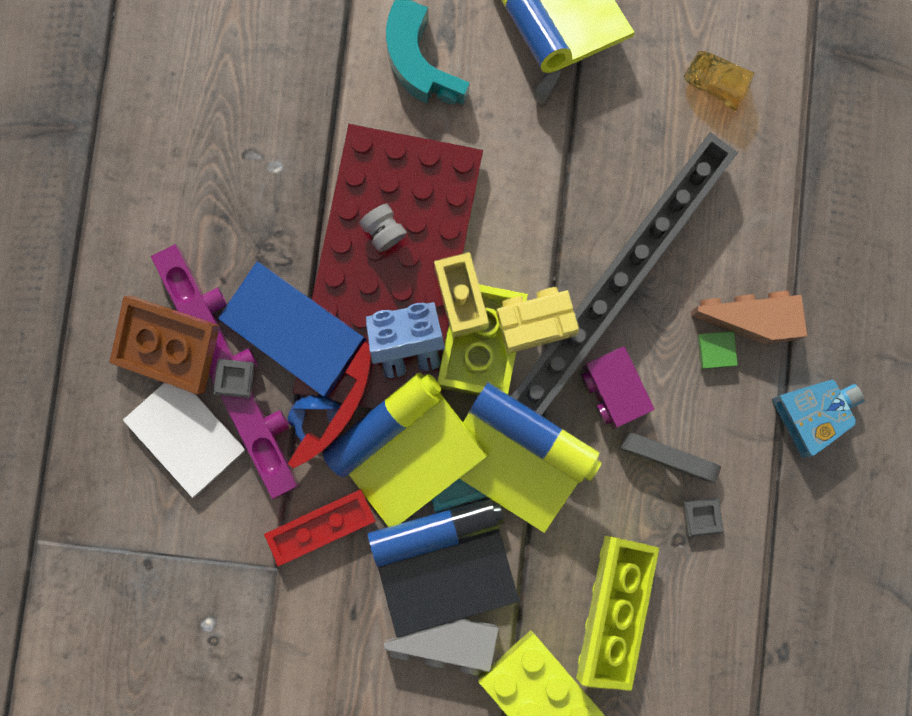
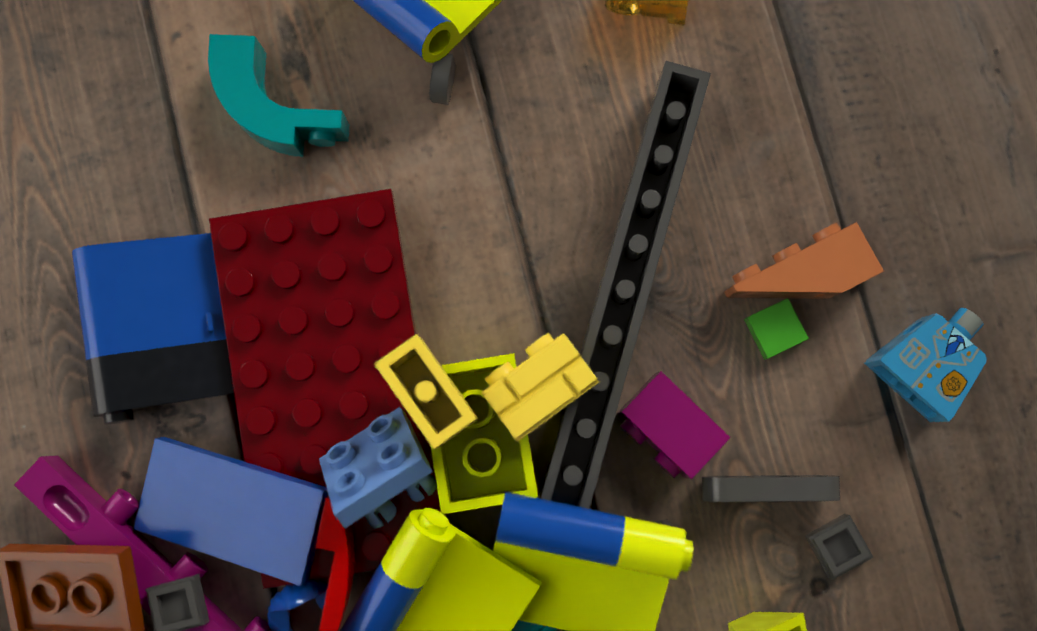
camera: 15 degrees left, 0 degrees up
light grey wheel [359,204,407,253] -> none
none -> blue door [72,233,234,425]

